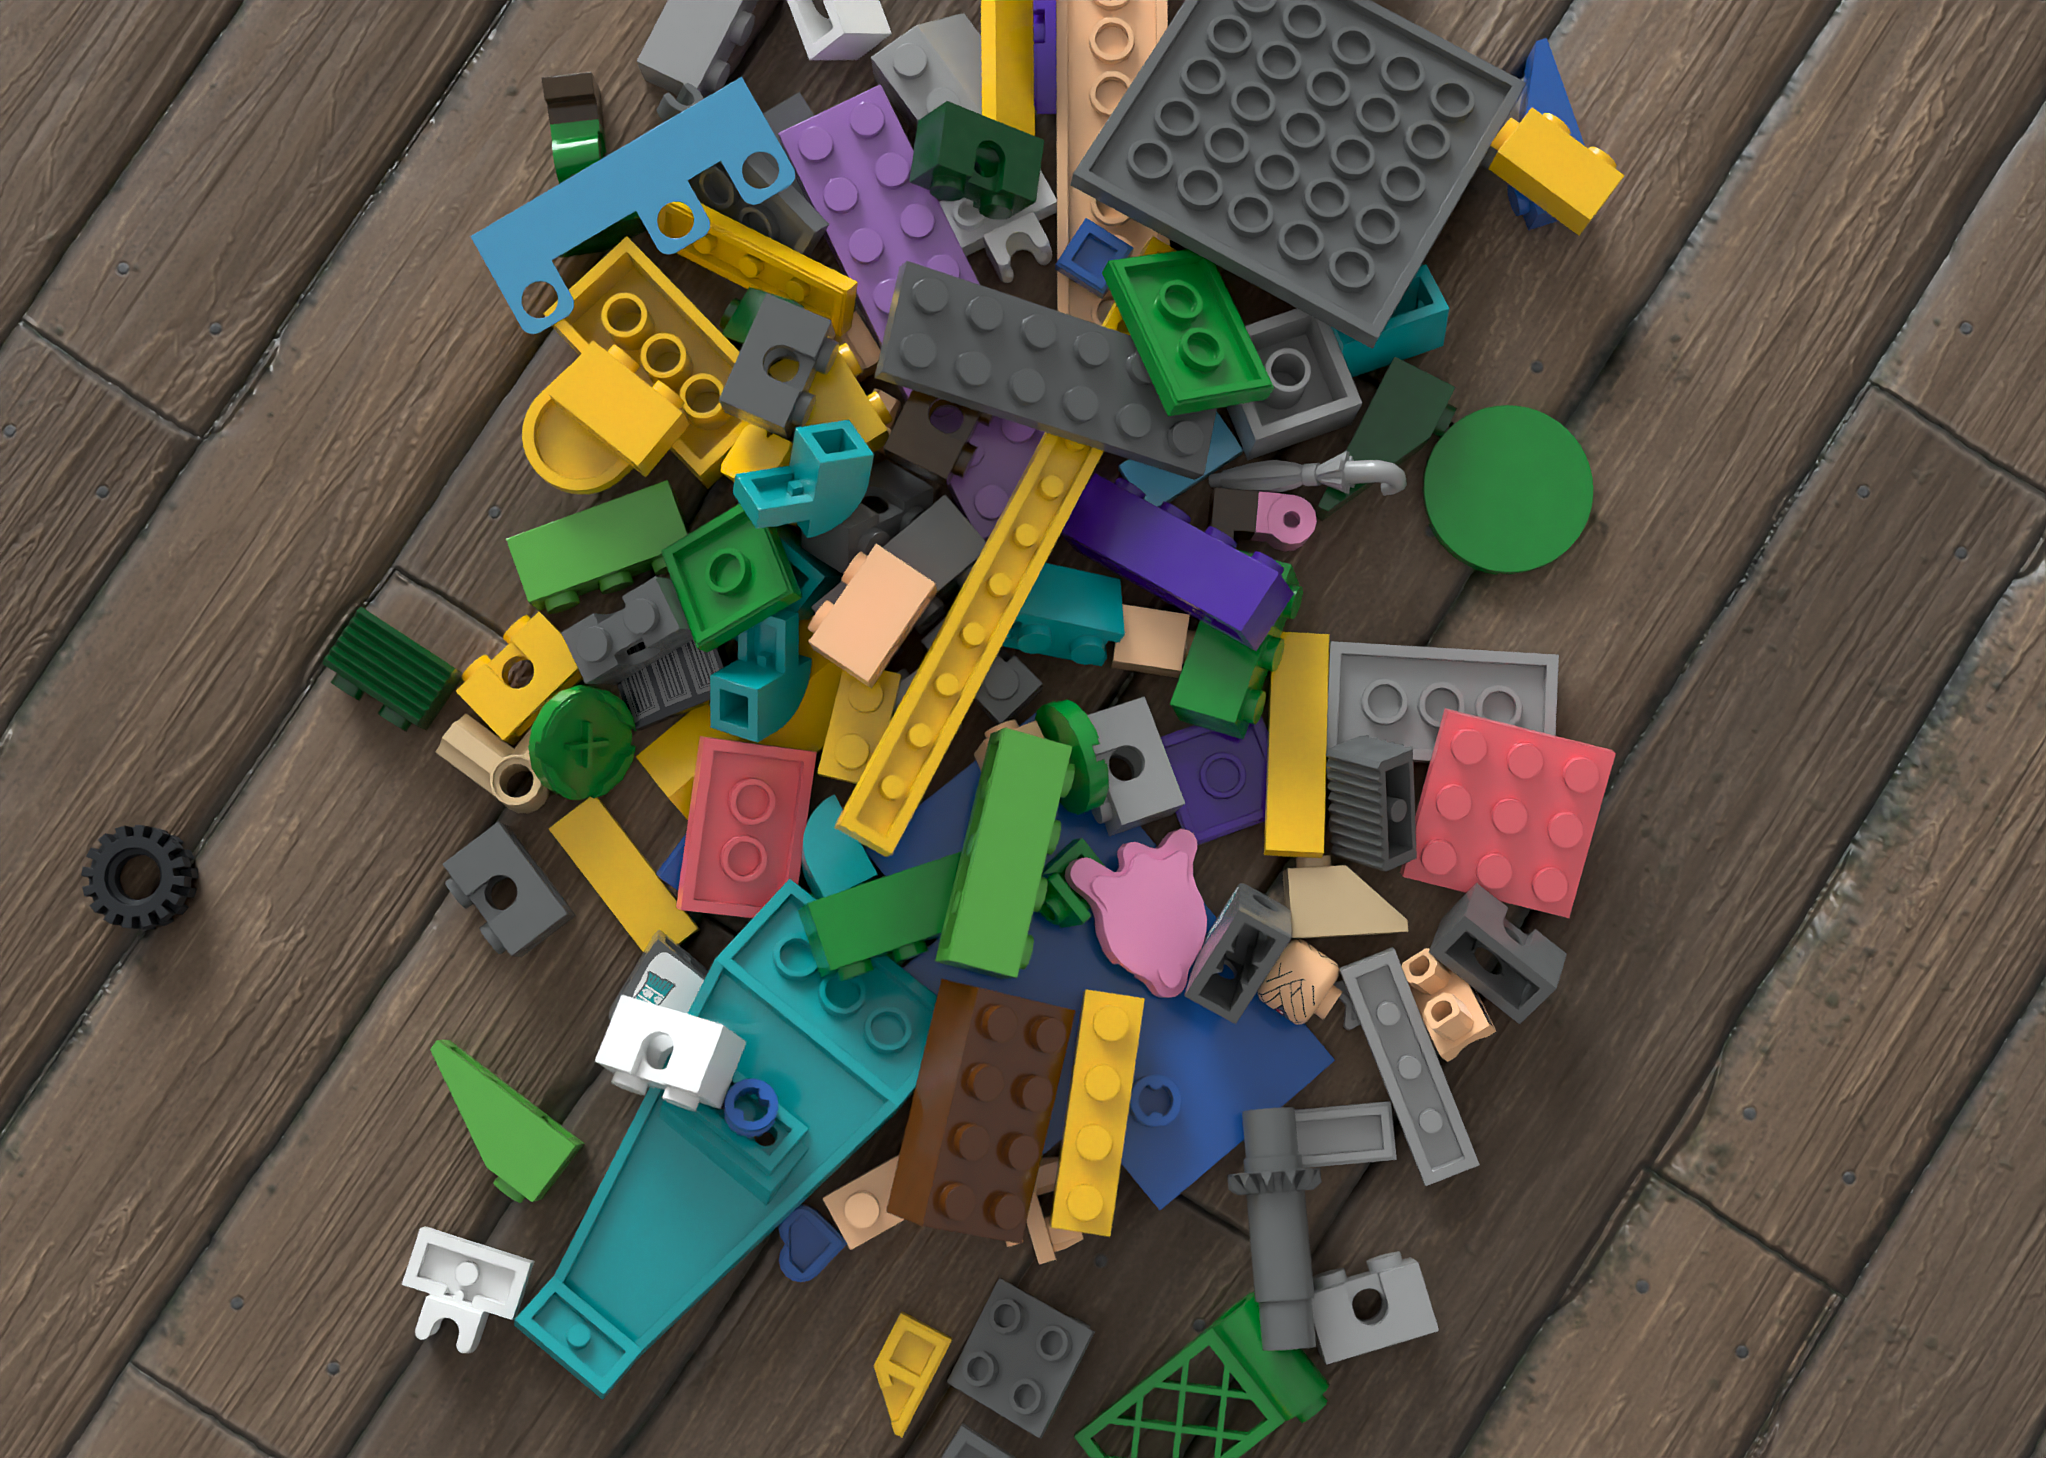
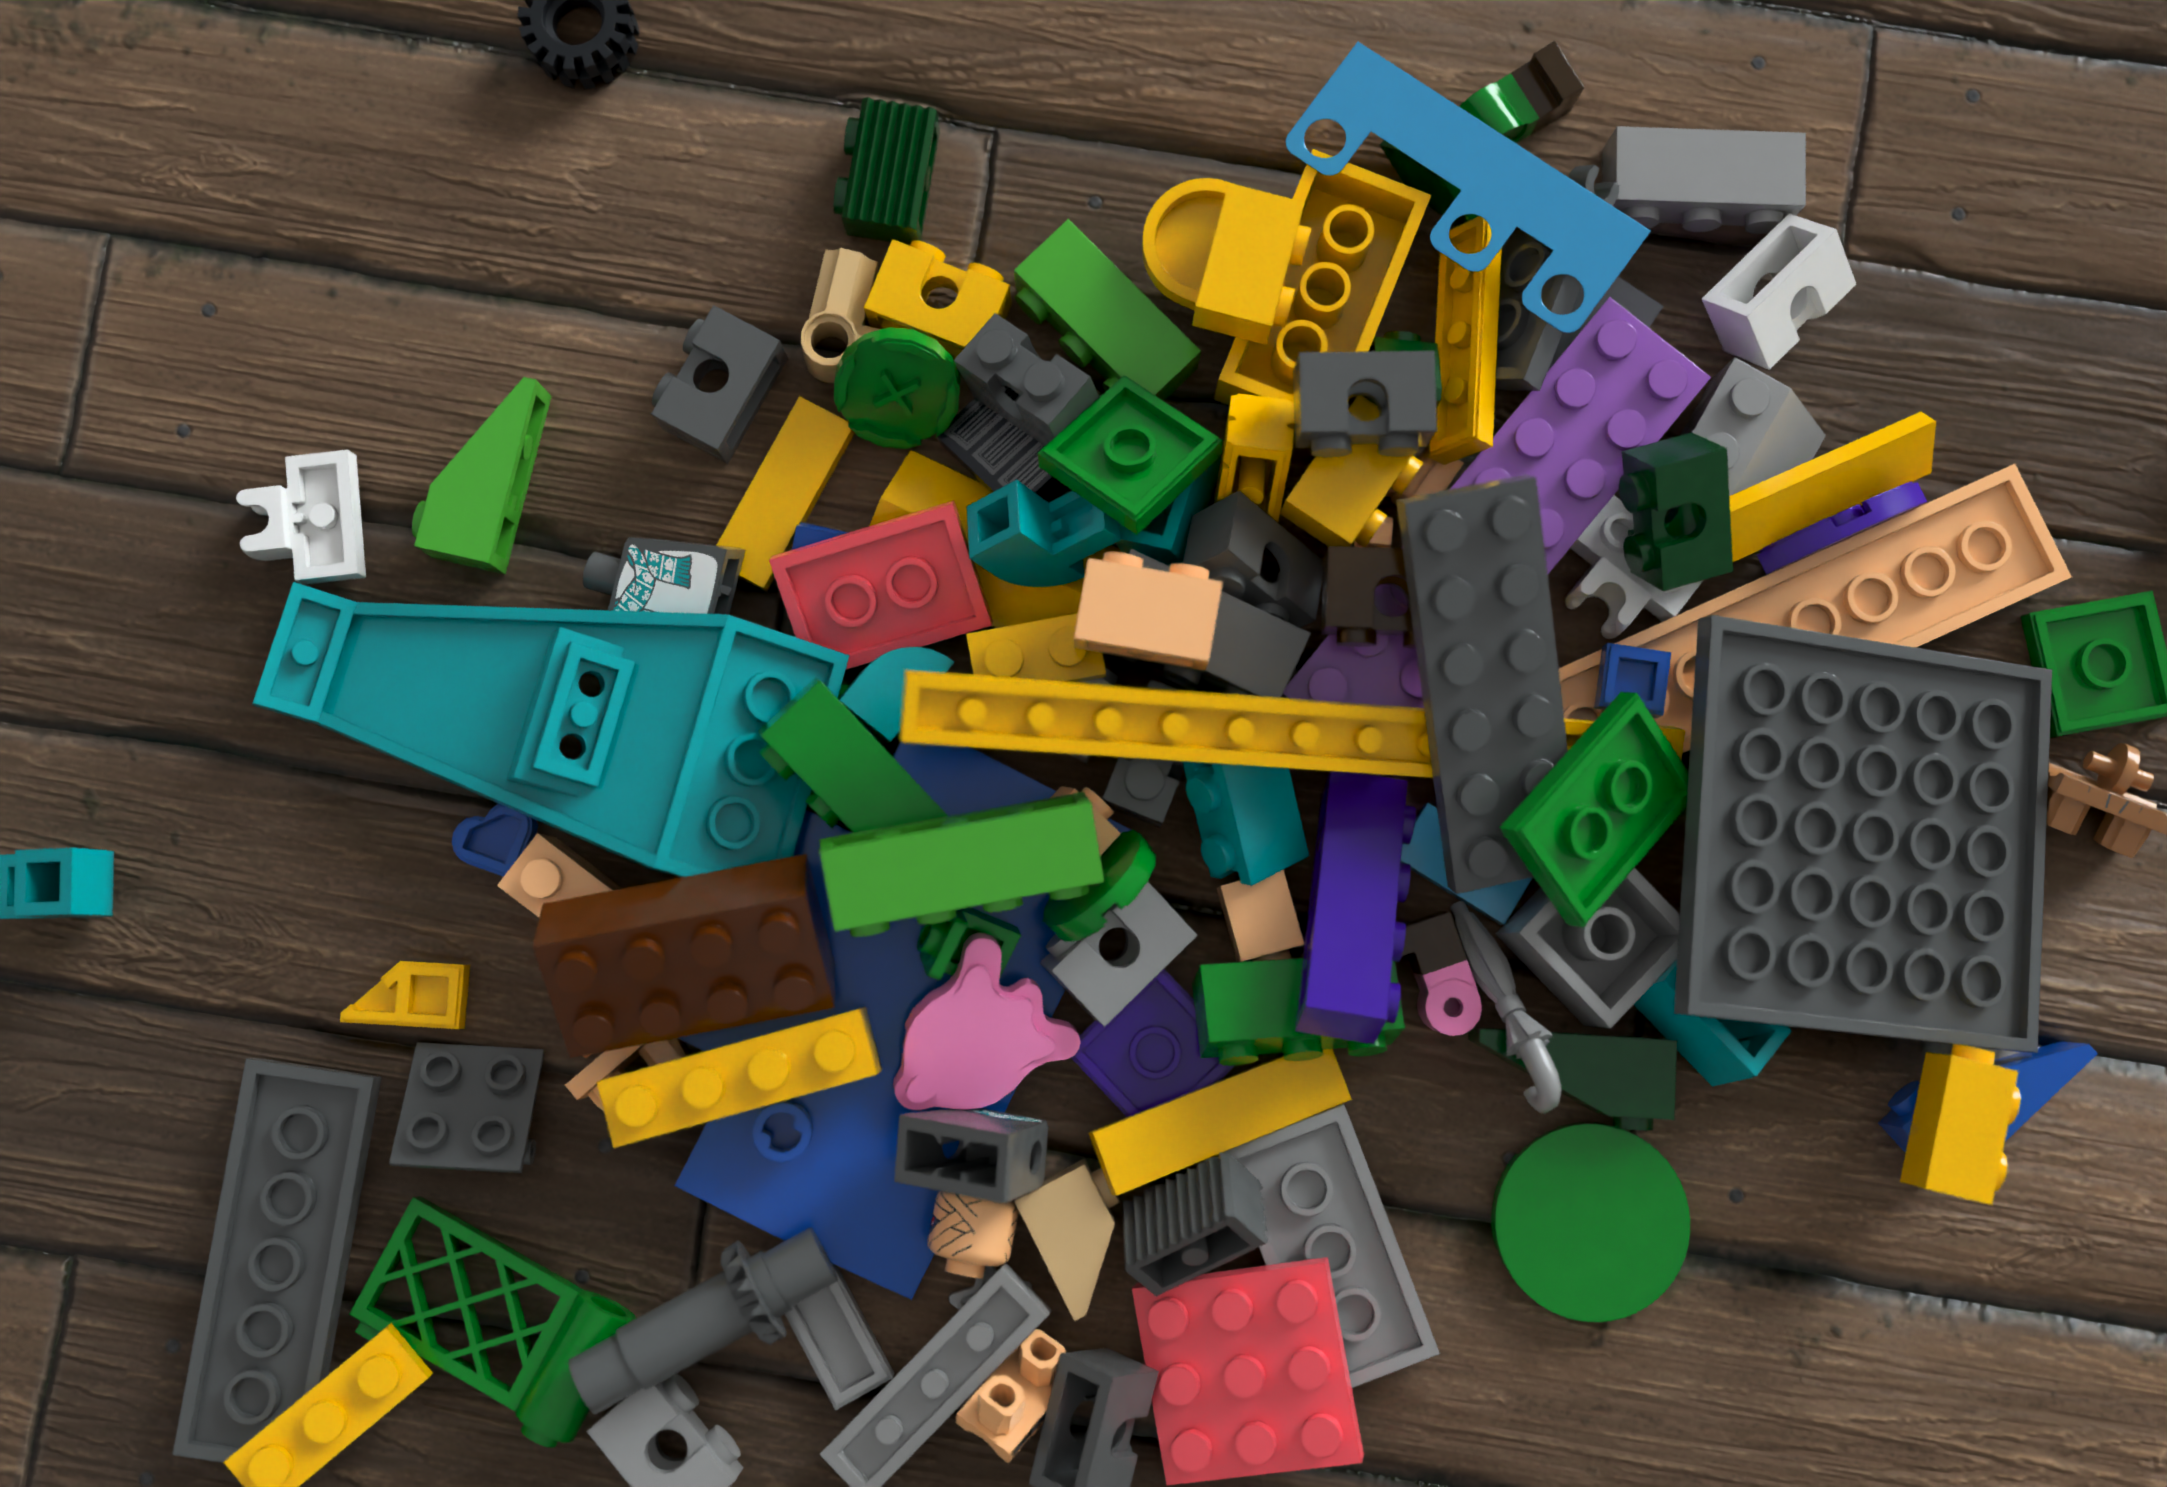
camera: 65 degrees right, 0 degrees up
white brick [595,995,746,1111] -> none
blue bush [724,1078,778,1138] -> none
teal brick [733,420,874,538] -> none

